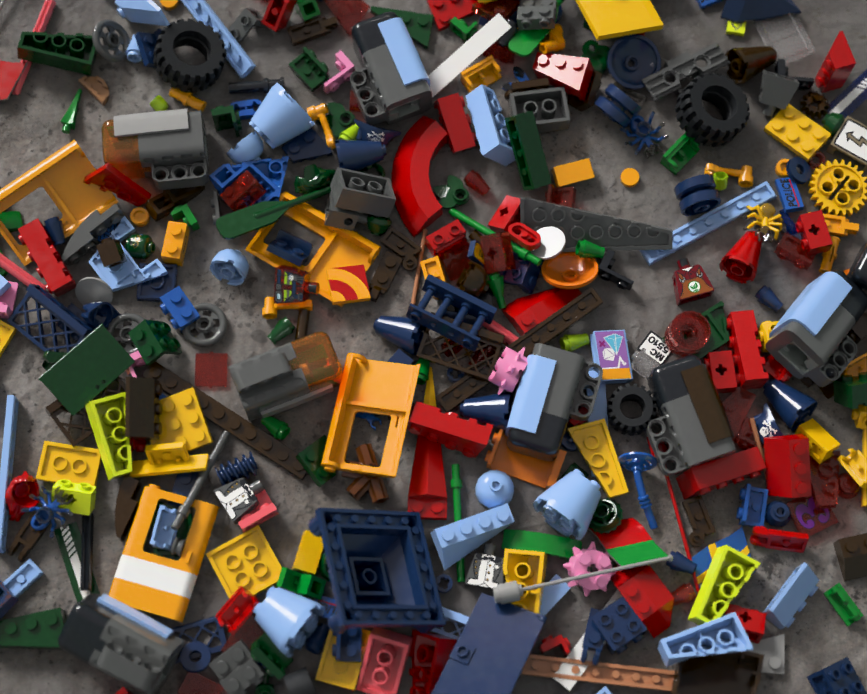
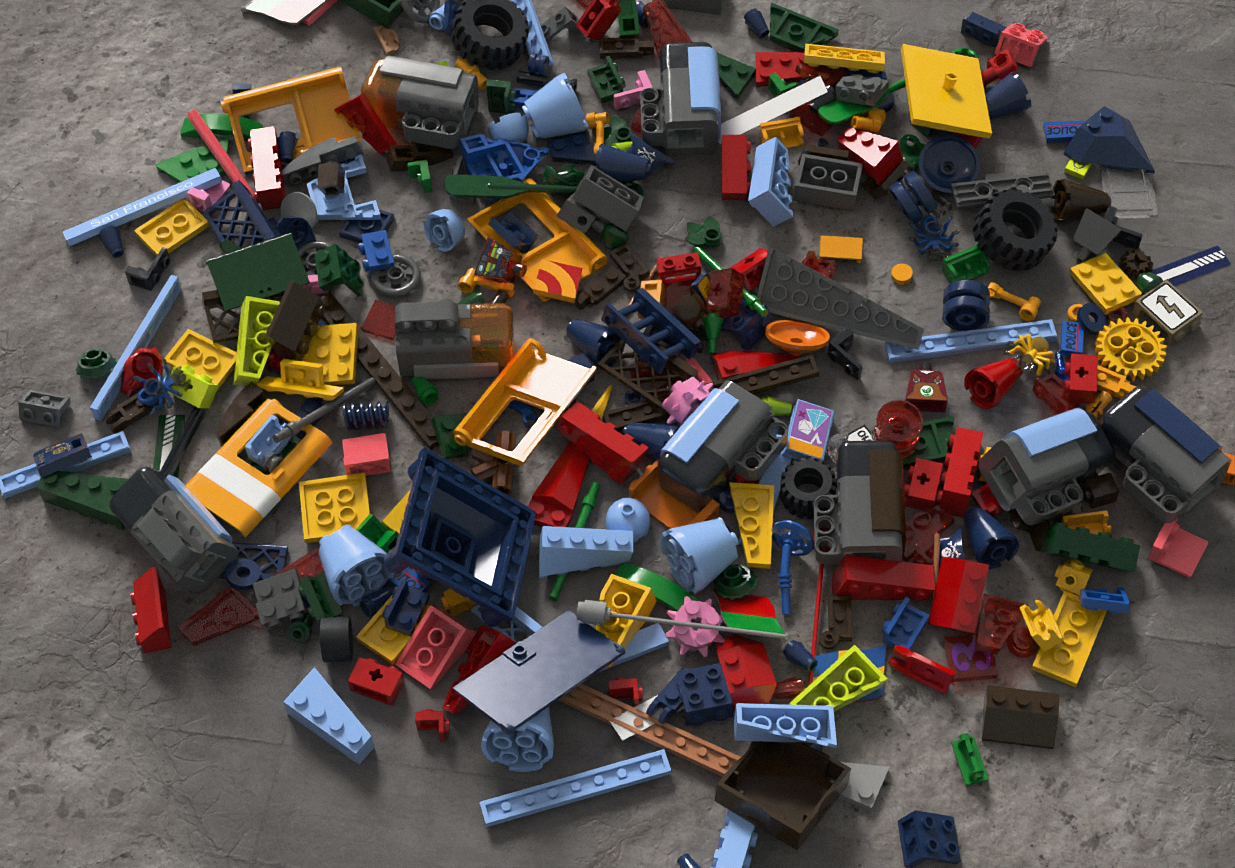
camera: 25 degrees right, 15 degrees down
green piece [60,89,82,134] -> none
dark green head [125,234,155,259] -> none
light orange tile [130,207,150,227] -> none
light orange brick [161,221,190,266] -> none
torso [213,478,264,525] -> none
red hinge [215,586,259,636] -> none
clear red bracket [220,170,266,212] -> none
red brick [392,115,448,238] -> none
green cone [416,358,430,385] -> none
dark blue bush [436,574,453,593] -> none
clear red cone [463,170,491,196] -> none
torso [464,544,503,591] -> none
dark green brick [504,111,552,191] -> none
red plate [508,222,541,251] -> none
shield [531,227,566,260] -> none
green cone [575,239,605,258] -> none
lime piece [713,172,728,191] -> none
red brick [722,604,766,644] -> none
dark blue cone [755,285,783,312] -> none
light blue slope [762,562,819,630] -> none
dark blue cone [765,501,791,527] -> none
yellow hinge [795,418,840,464] -> none
red slope [815,31,856,93] -> none
none -> dark blue wheel [528,53,550,76]

